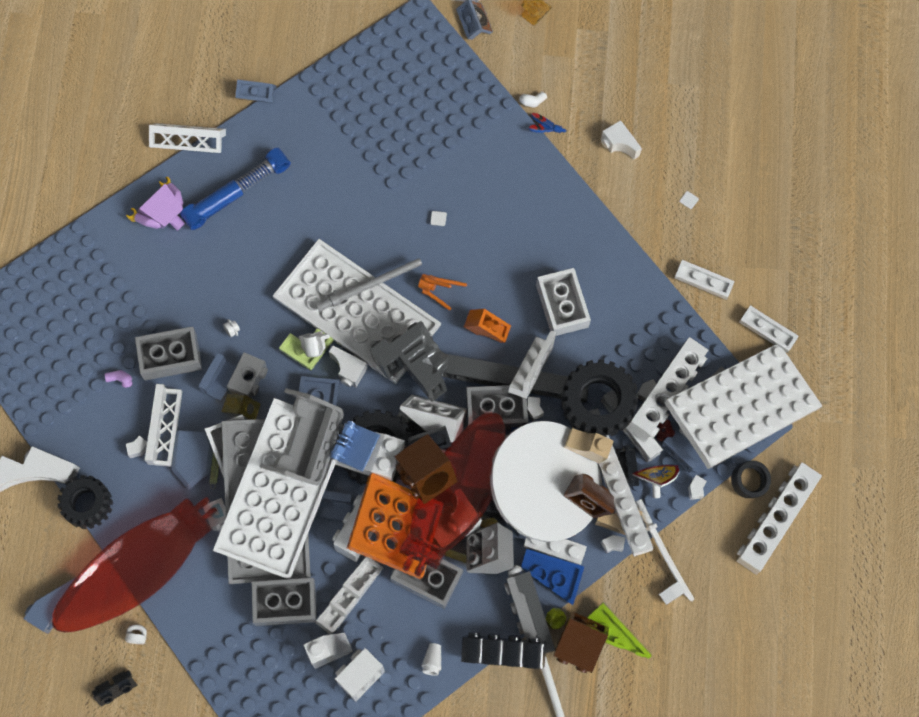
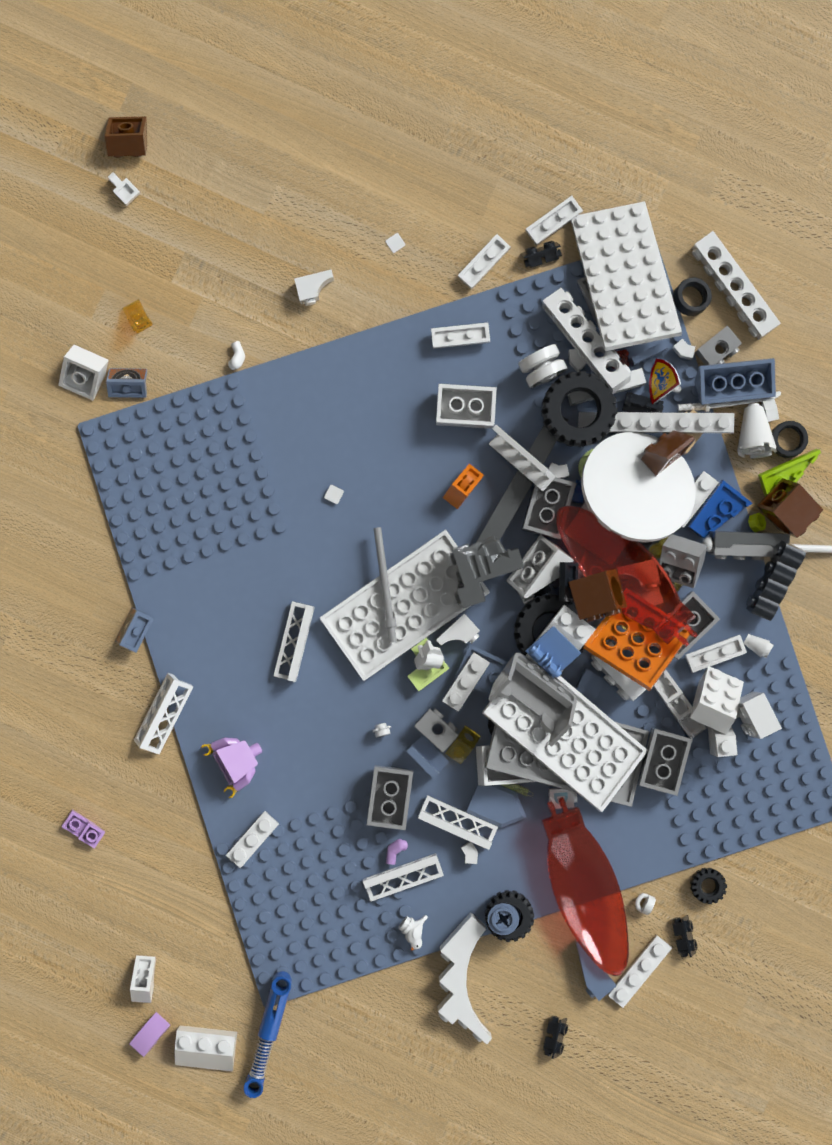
camera: 65 degrees left, 15 degrees up
blue piece [180,148,291,230] -> none
orange plant [418,274,467,310] -> none
blue piece [529,113,567,133] -> none
tan arch [564,428,614,463] -> none
white piece [601,535,625,553] -> none
none -> lavender slope [62,809,105,849]
none -> white plate [226,811,279,868]
none -> white fence [274,602,315,682]
none -> white fence [363,853,444,901]
none -> white animal [398,915,428,951]
none -> white plate [431,323,490,349]
none -> white plate [442,652,490,712]
none -> sand blue gear [487,903,519,935]
none -> white wheel [518,344,568,388]
none -> black hinge [521,241,562,268]
none -> white plate [608,935,672,1008]
none -> white plate [685,635,747,673]
none -> white brick [690,666,744,734]
none -> black tyre [690,867,727,904]
none -> sand blue slope [694,358,776,405]
none -> light grey brick [695,326,742,365]
none -> white cone [737,403,776,458]
none -> black tyre [772,421,808,458]

